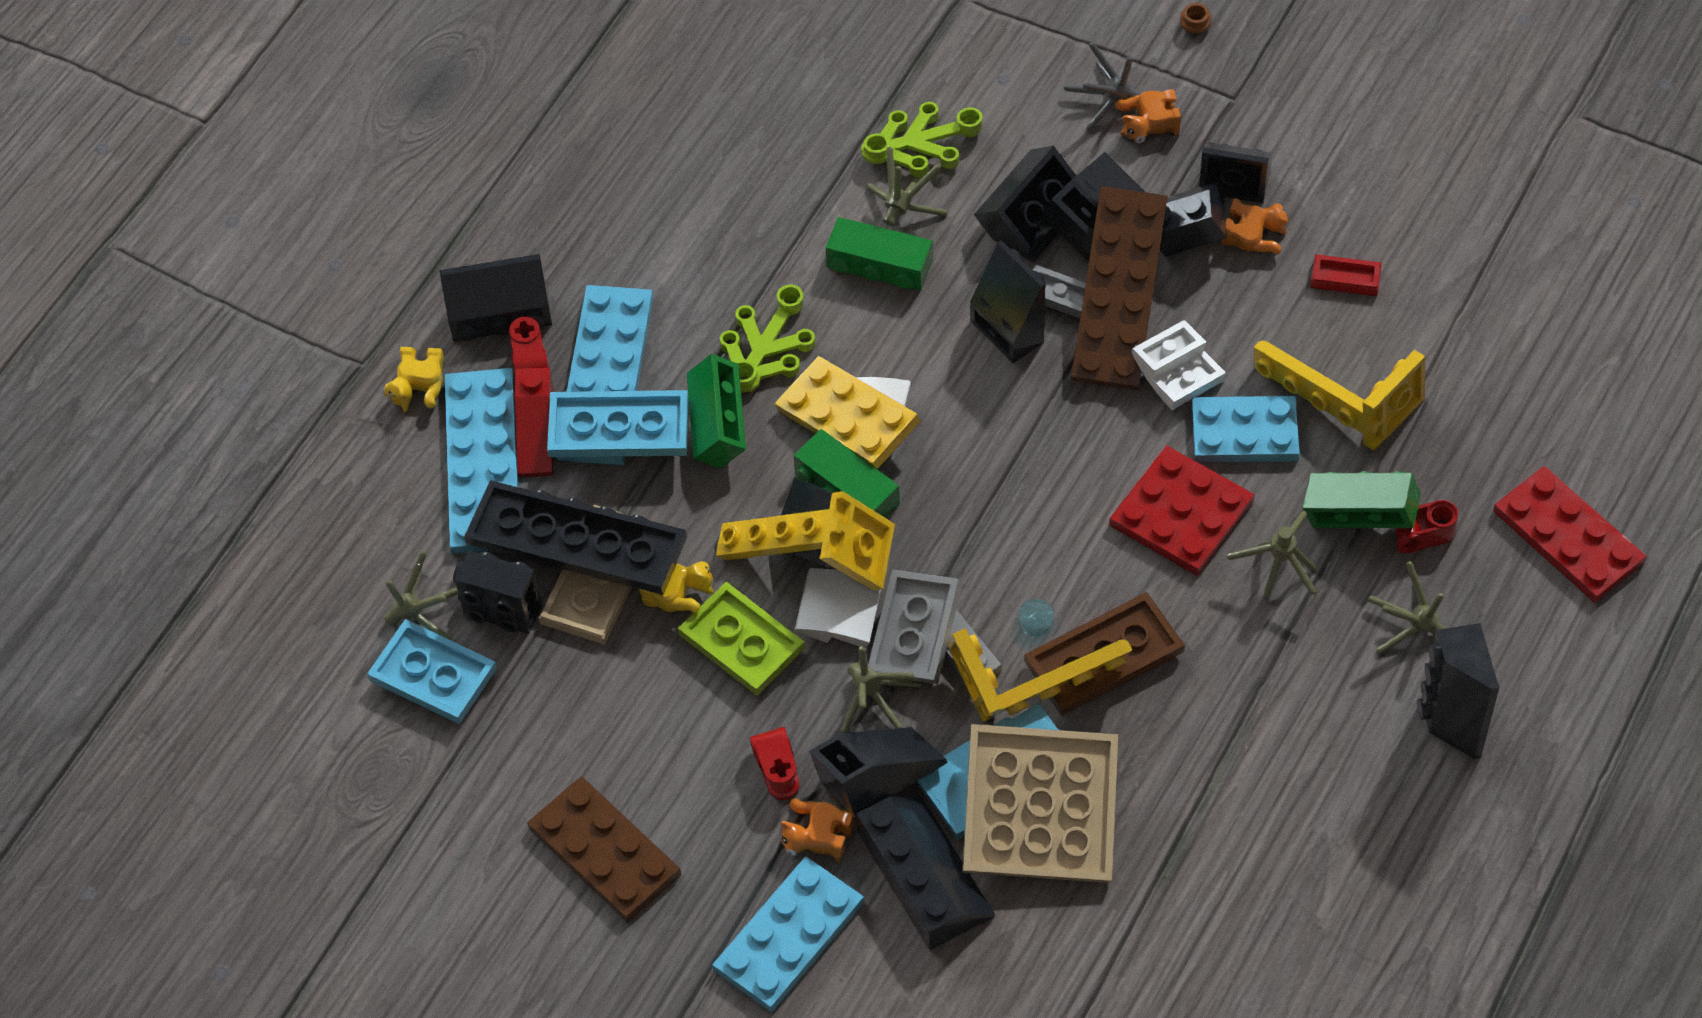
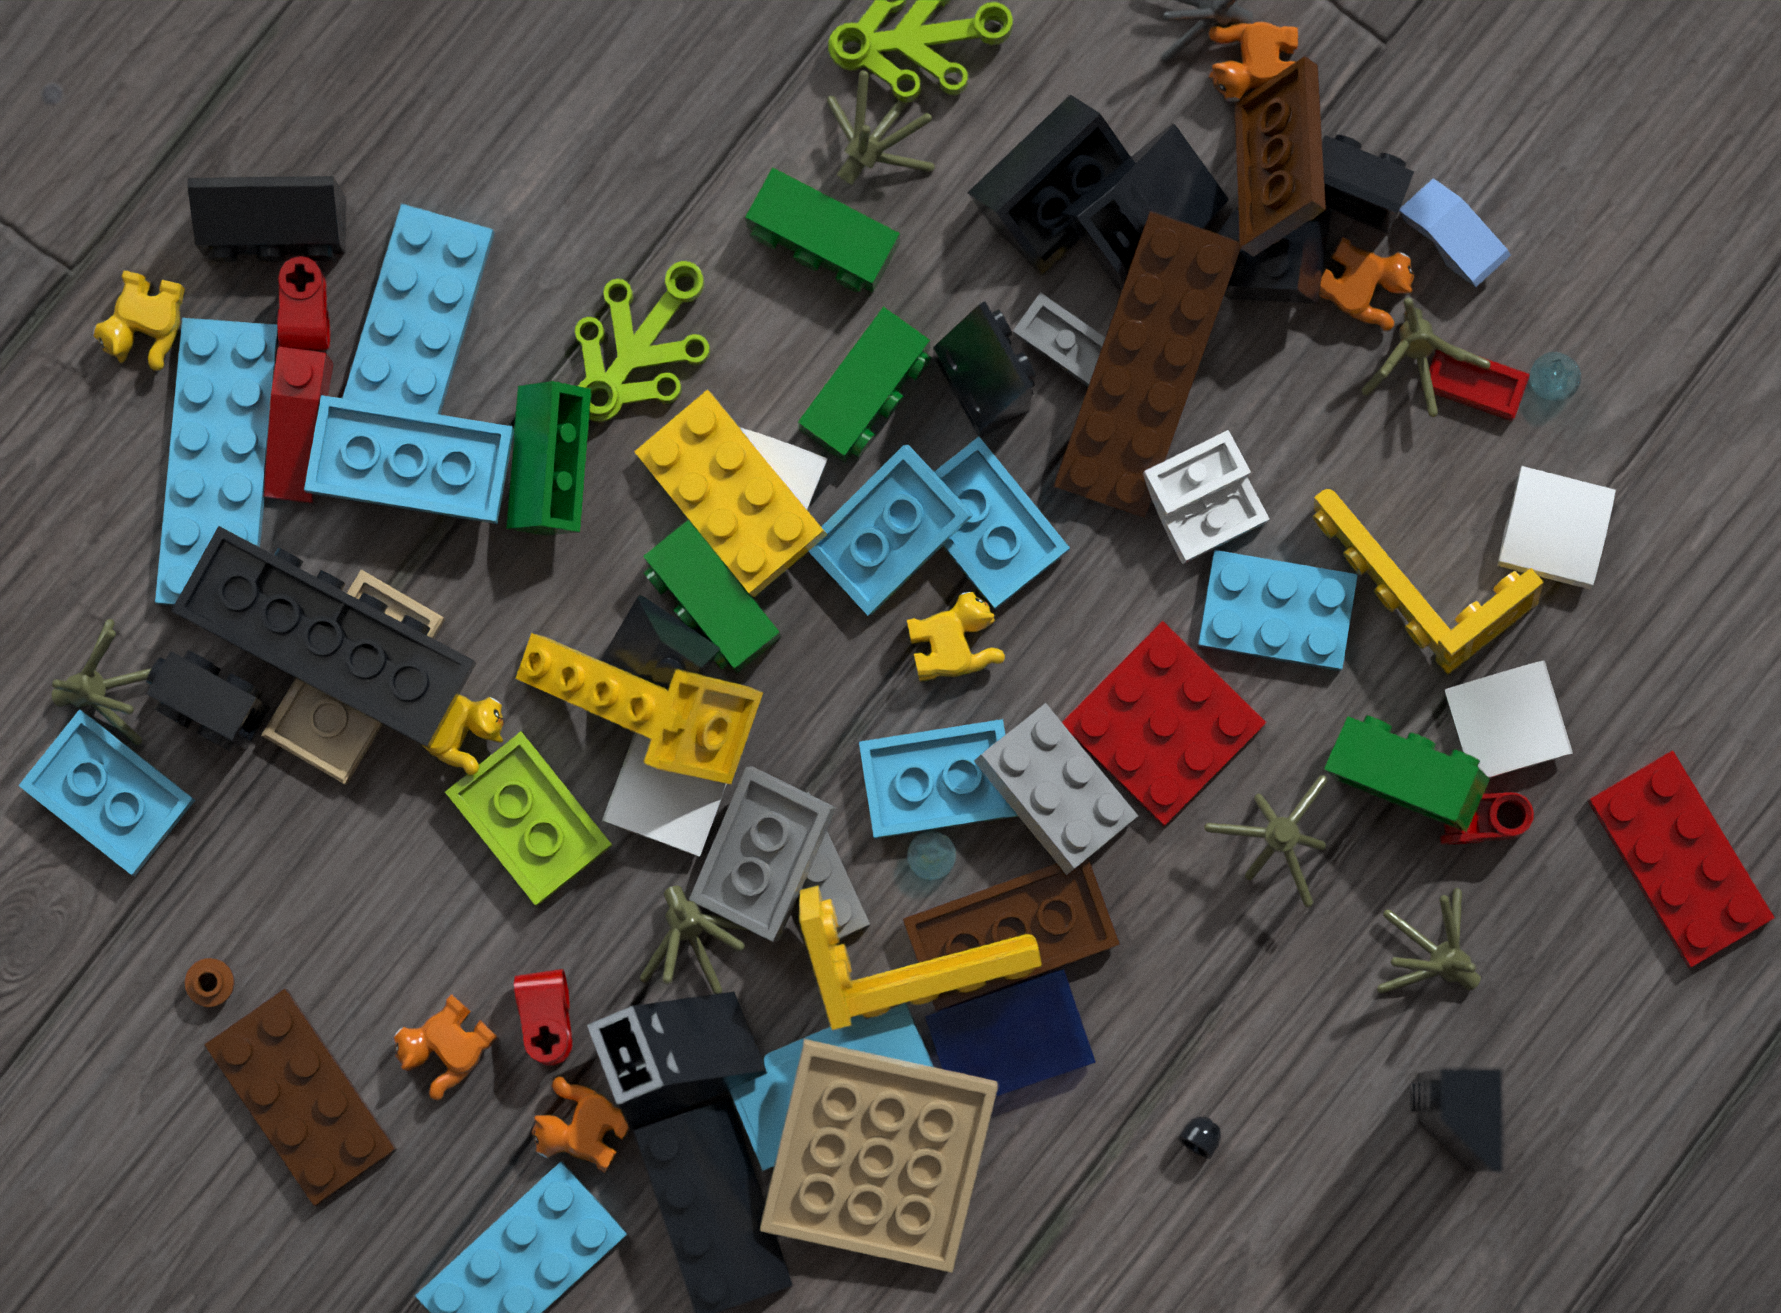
camera: 10 degrees right, 25 degrees up
none -> dark orange plate [185,958,235,1007]
none -> orange animal [393,994,498,1100]
none -> green brick [798,306,932,463]
none -> medium azure plate [809,445,974,616]
none -> medium azure plate [859,719,1018,839]
none -> yellow animal [907,592,1005,682]
none -> clear blue plate [925,969,1096,1097]
none -> medium azure plate [934,437,1070,611]
none -> light grey plate [974,703,1138,875]
none -> black hinge [1178,1116,1221,1159]
none -> reddish brown plate [1234,56,1326,257]
none -> olive plant [1362,298,1491,417]
none -> light blue slope [1399,178,1511,287]
none -> white slope [1444,661,1573,778]
none -> white slope [1497,466,1616,590]
none -> clear light blue tile [1530,352,1581,401]

